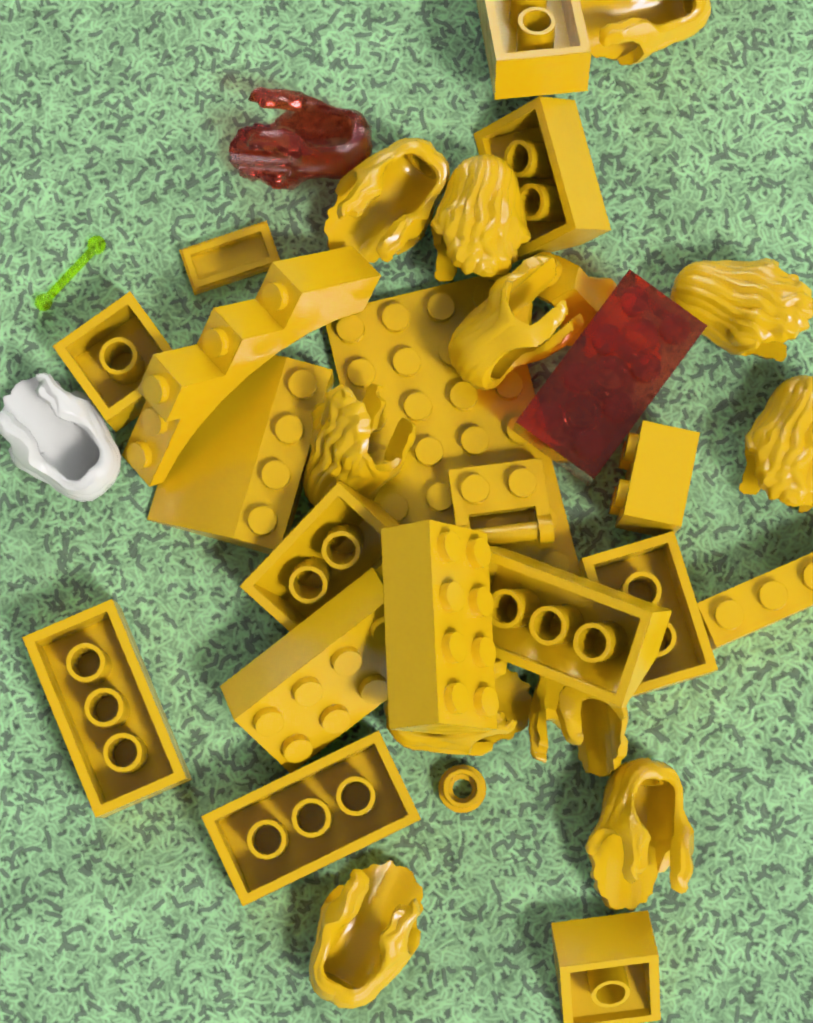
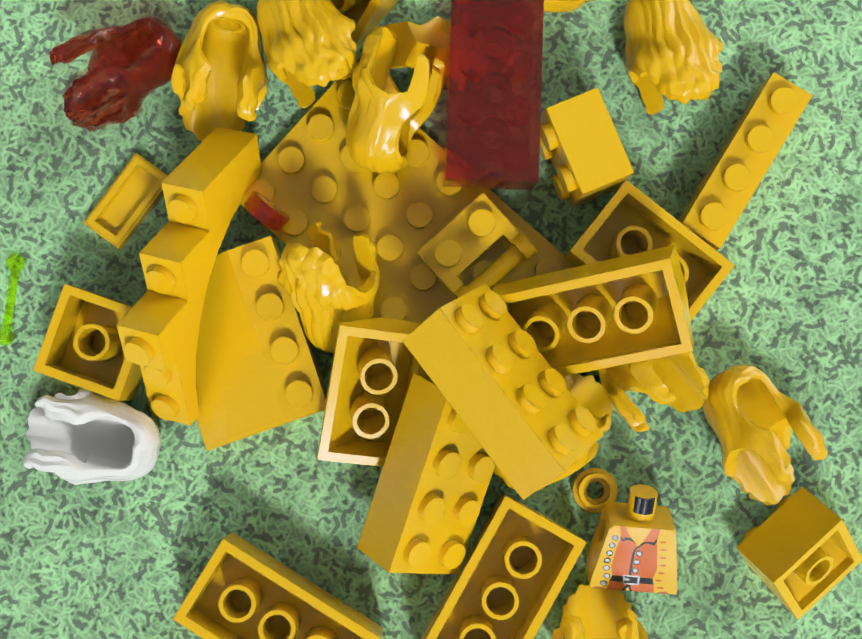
camera: 35 degrees left, 5 degrees up
none -> clear red tile [244,191,290,232]
none -> torso [586,484,678,595]

